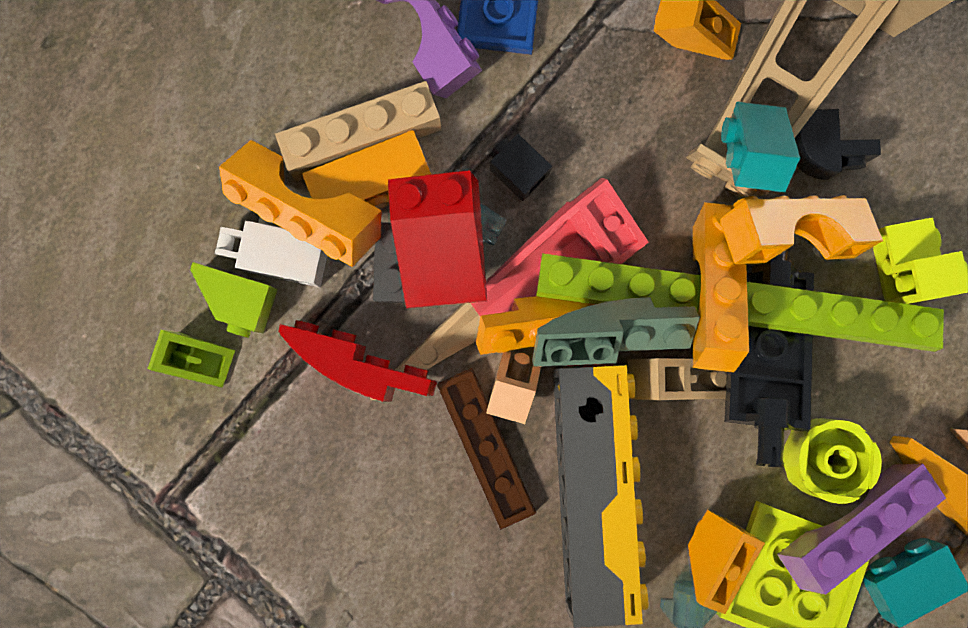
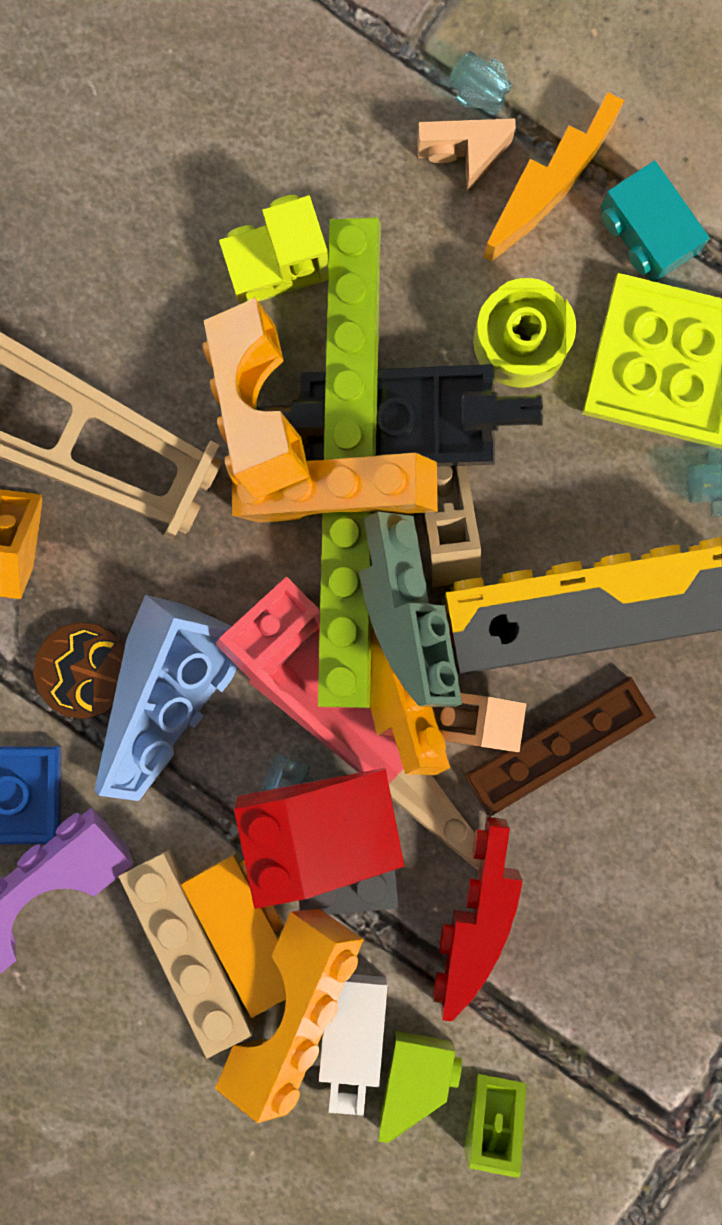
camera: 90 degrees left, 0 degrees up
black brick [490,134,552,201] -> none
light orange slope [688,509,765,614] -> none
teal brick [721,102,800,192] -> none
medium lavender arch [777,463,946,595] -> none
black brick [795,109,881,180] -> none
none -> tile [33,622,125,719]
none -> light blue wedge [94,595,237,801]

